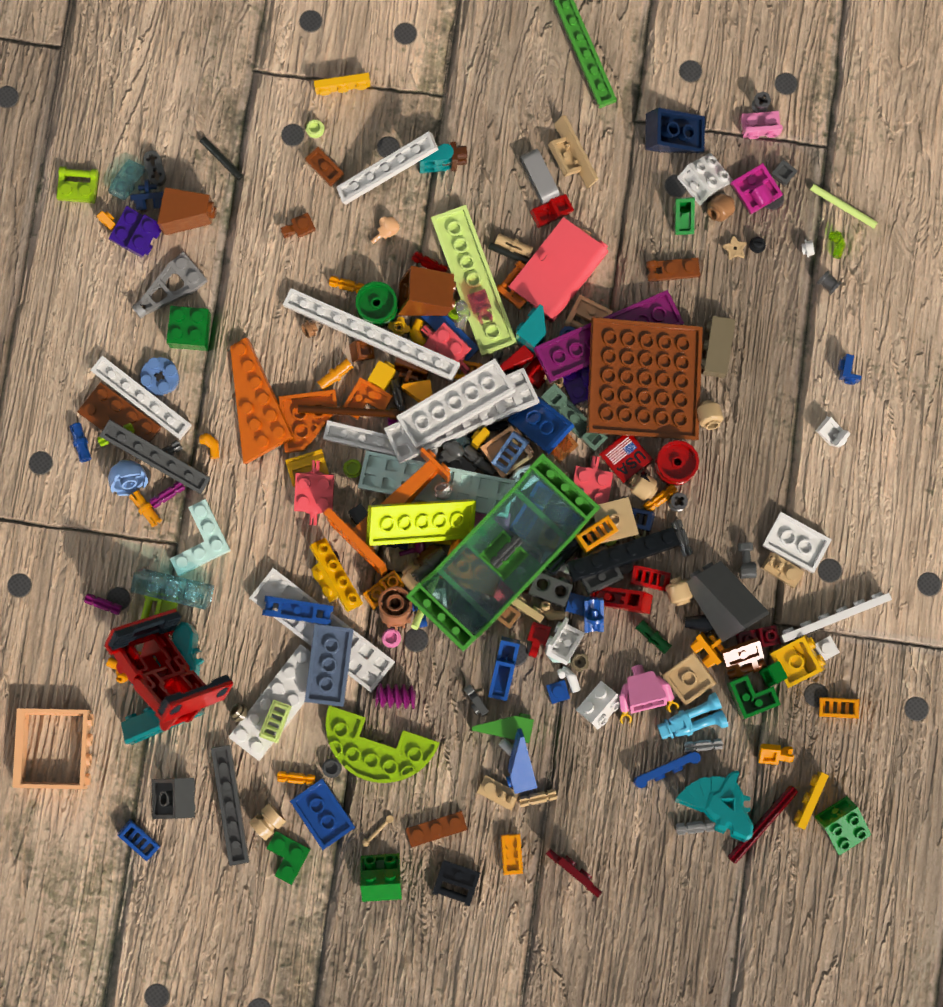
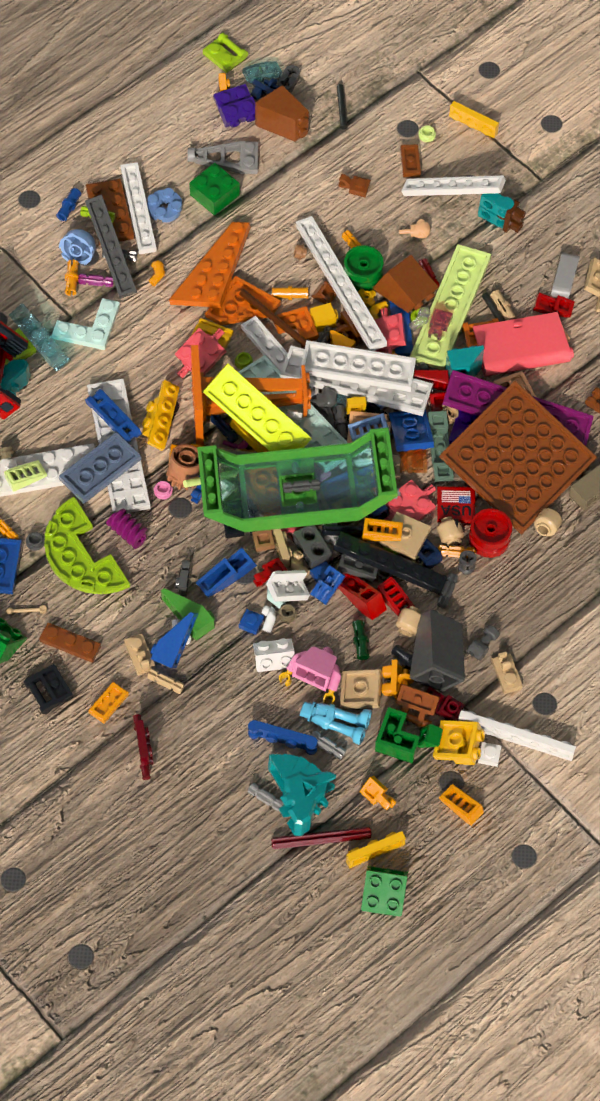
camera: 40 degrees right, 20 degrees down
white plate [762,512,832,574] -> none

